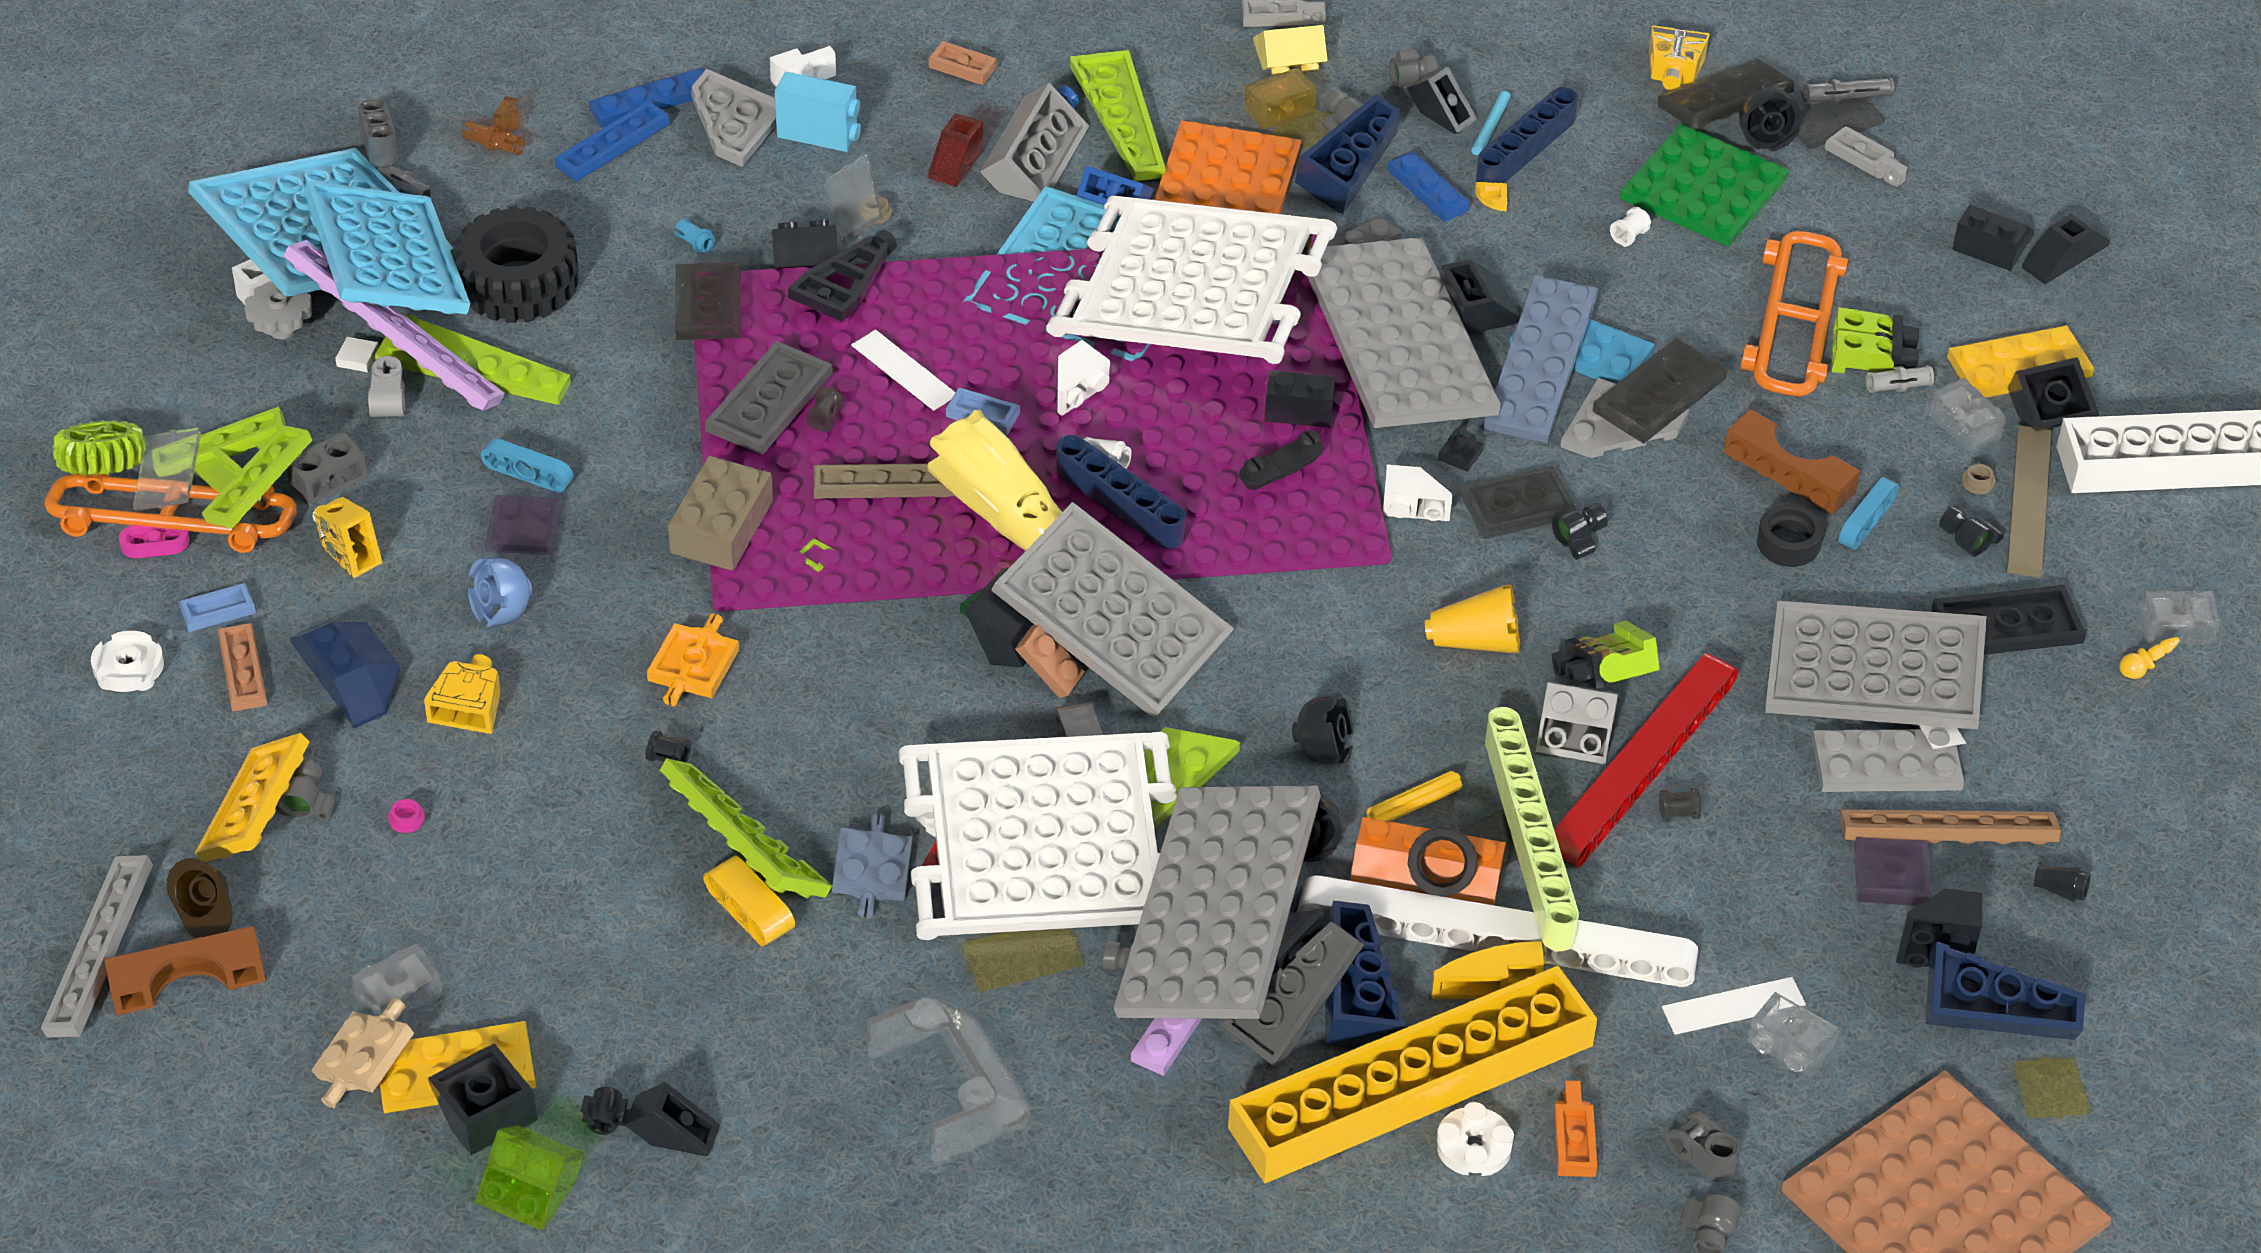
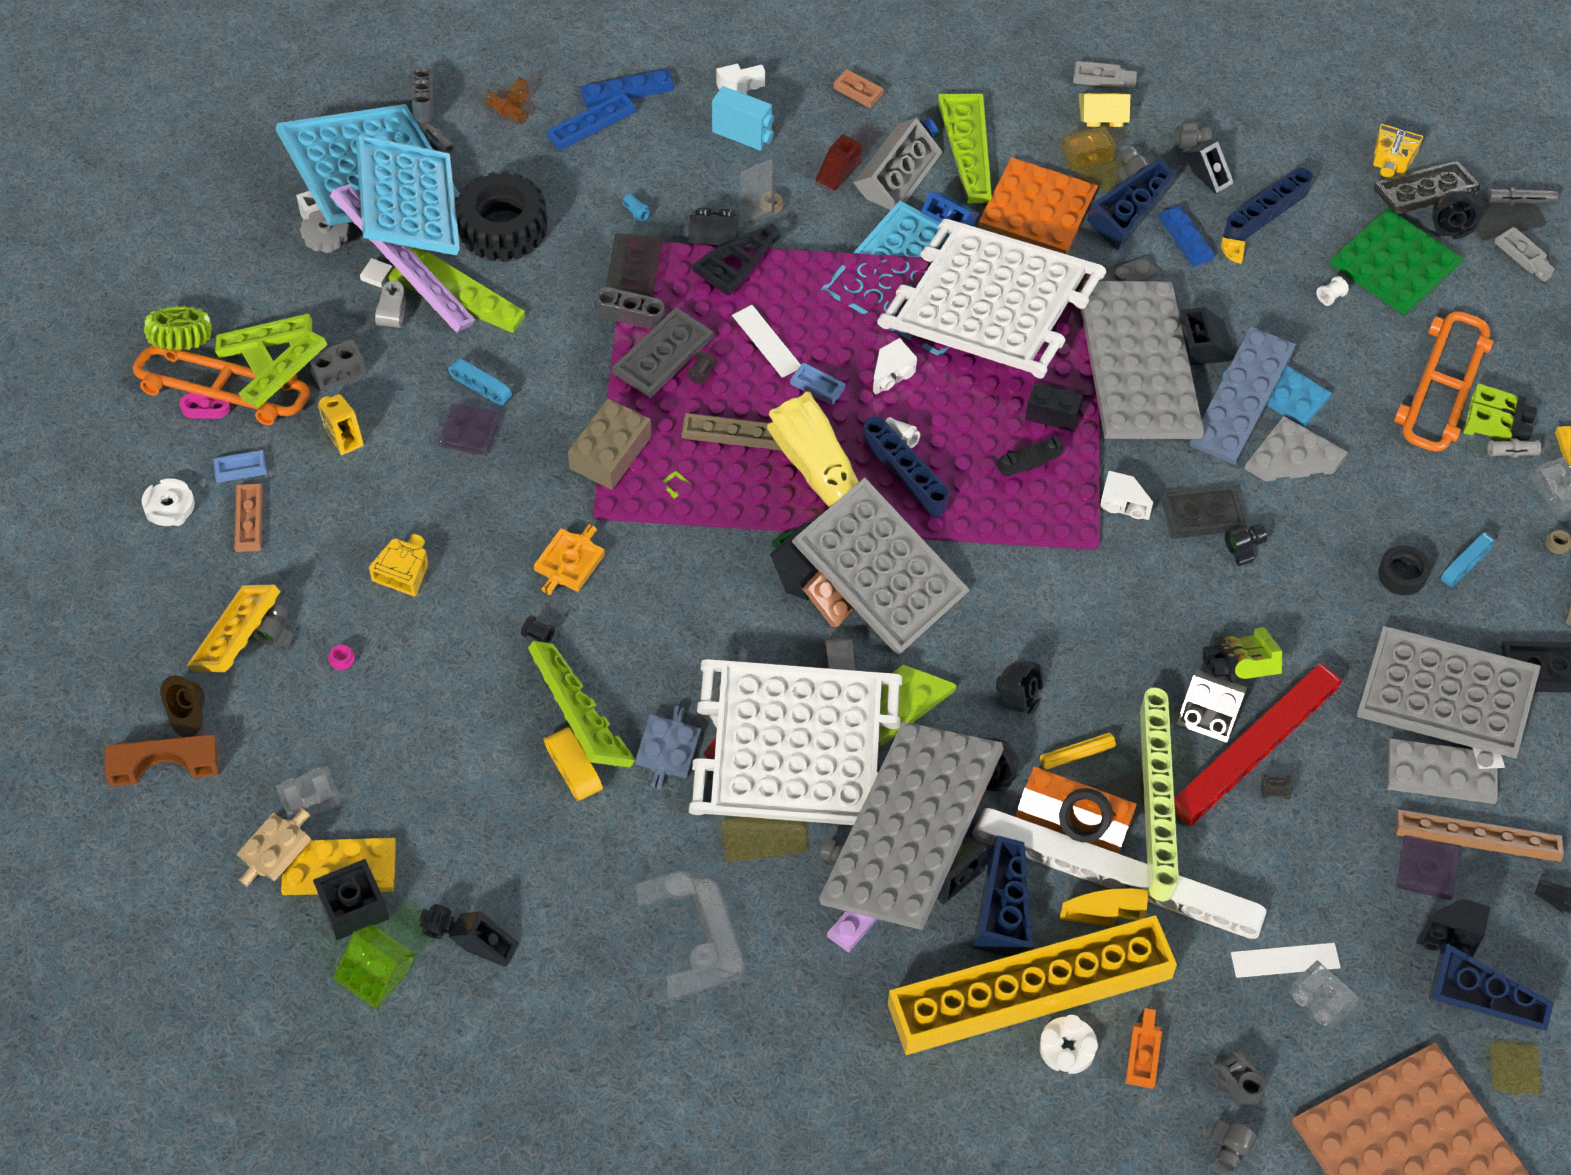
camera: 10 degrees right, 10 degrees up
light grey plate [41,855,153,1038] -> none
clear piece [133,427,201,511] -> none
dark blue wedge [290,622,400,729] -> none
medium blue cylinder [468,557,532,627] -> none
light grey plate [691,69,776,167] -> none
dark grey wing [1219,922,1364,1068] -> none
yellow cone [1425,584,1520,653] -> none
black tile [1438,428,1483,472] -> none
medium azure bar [1471,91,1511,155] -> none
clear smoke plate [1592,338,1727,444] -> none
dark orange arch [1724,409,1860,515] -> none
black piece [1939,506,2004,557] -> none
none -> flat silver beam [596,287,665,329]

